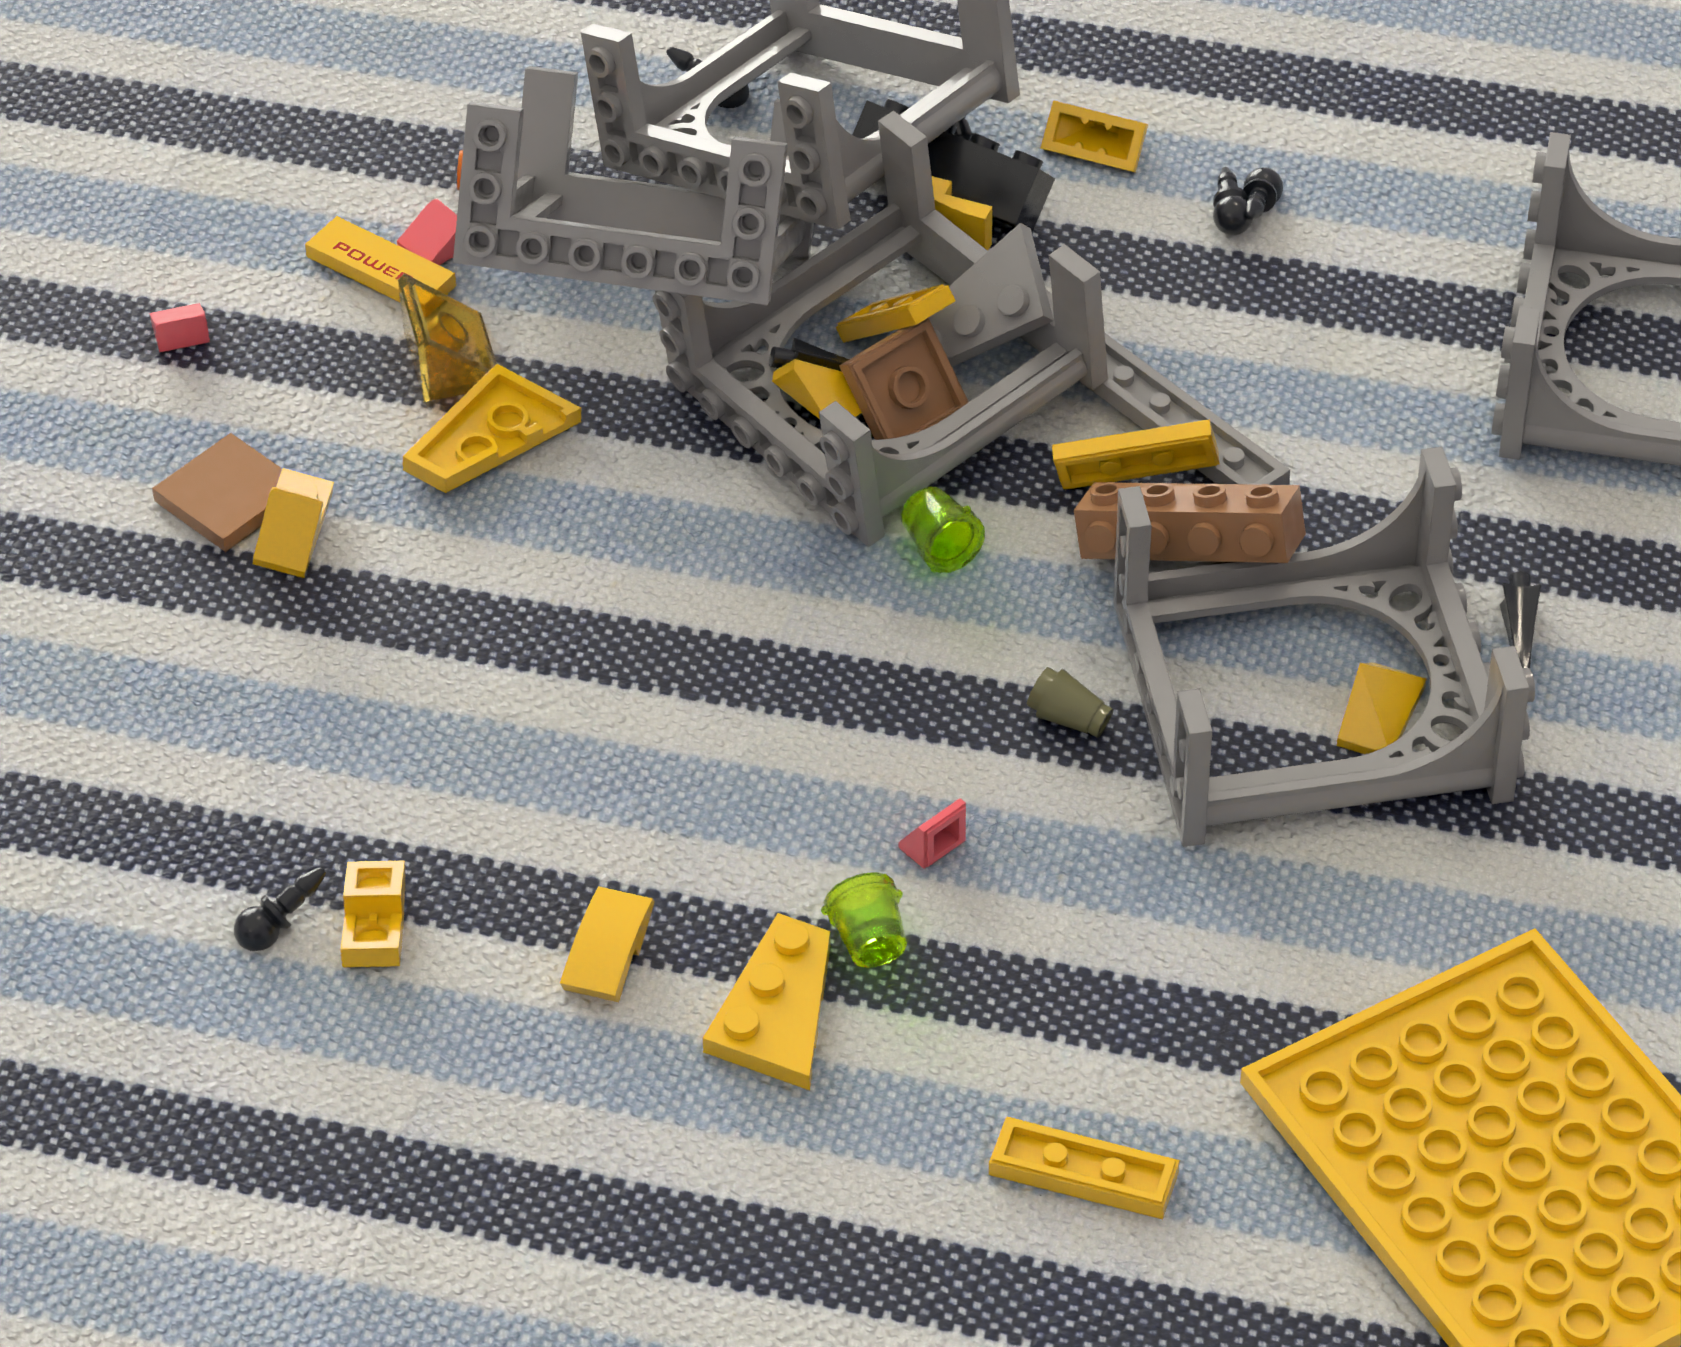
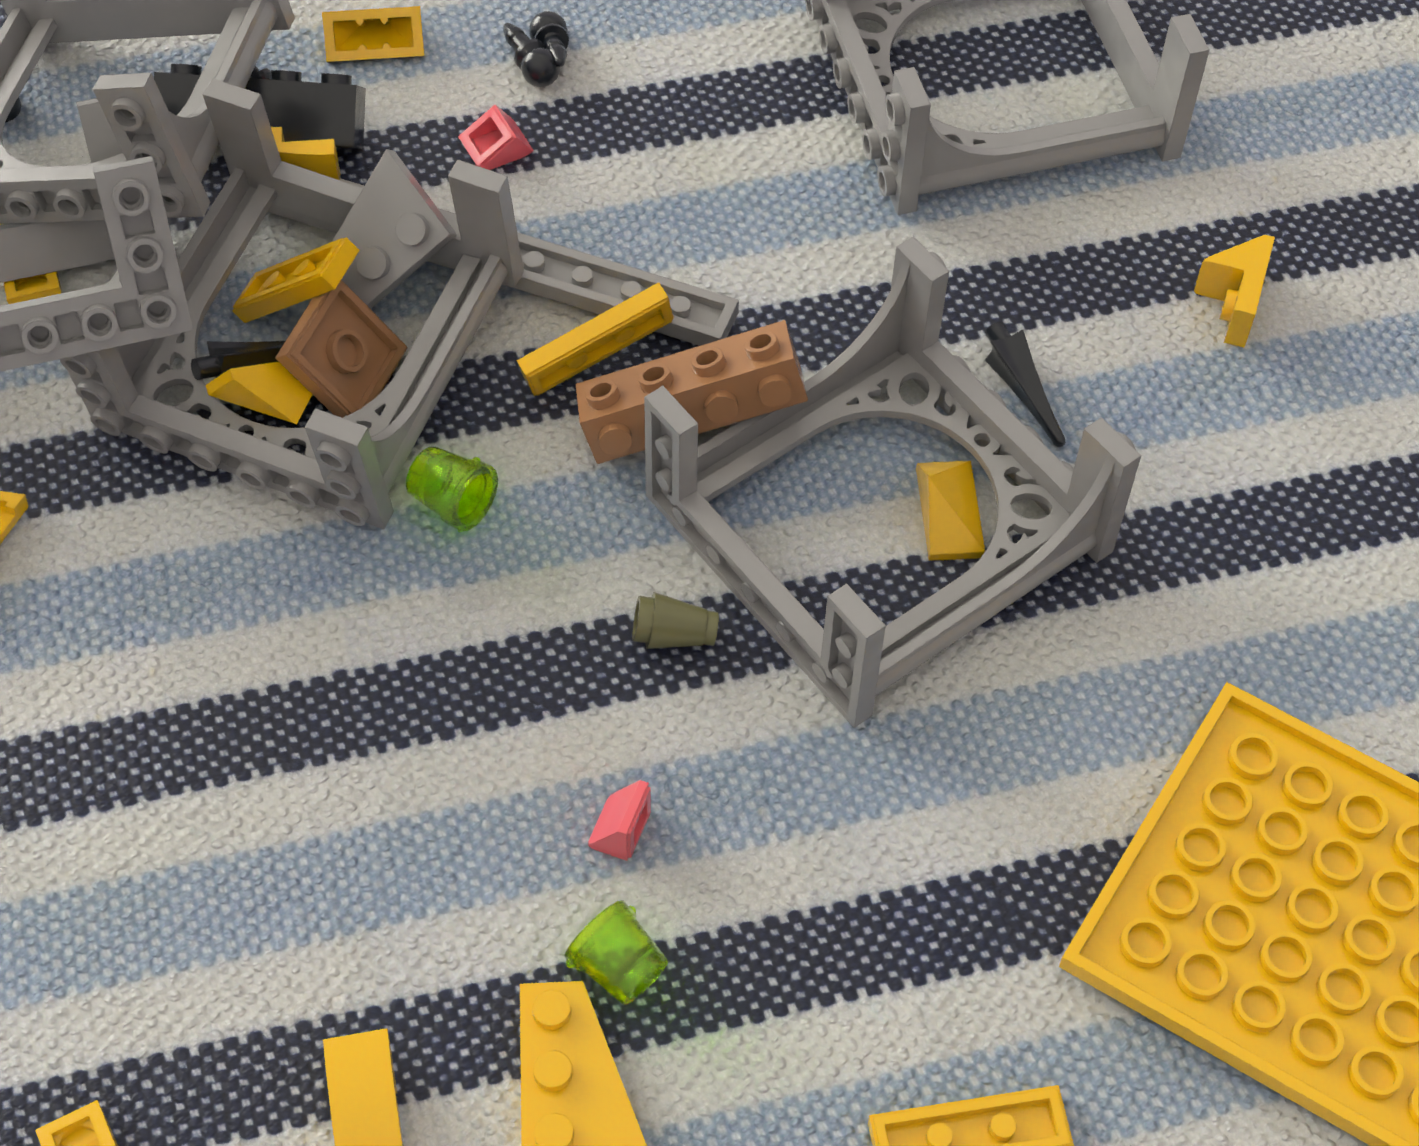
camera: 30 degrees left, 10 degrees up
none -> coral slope [458,105,534,170]

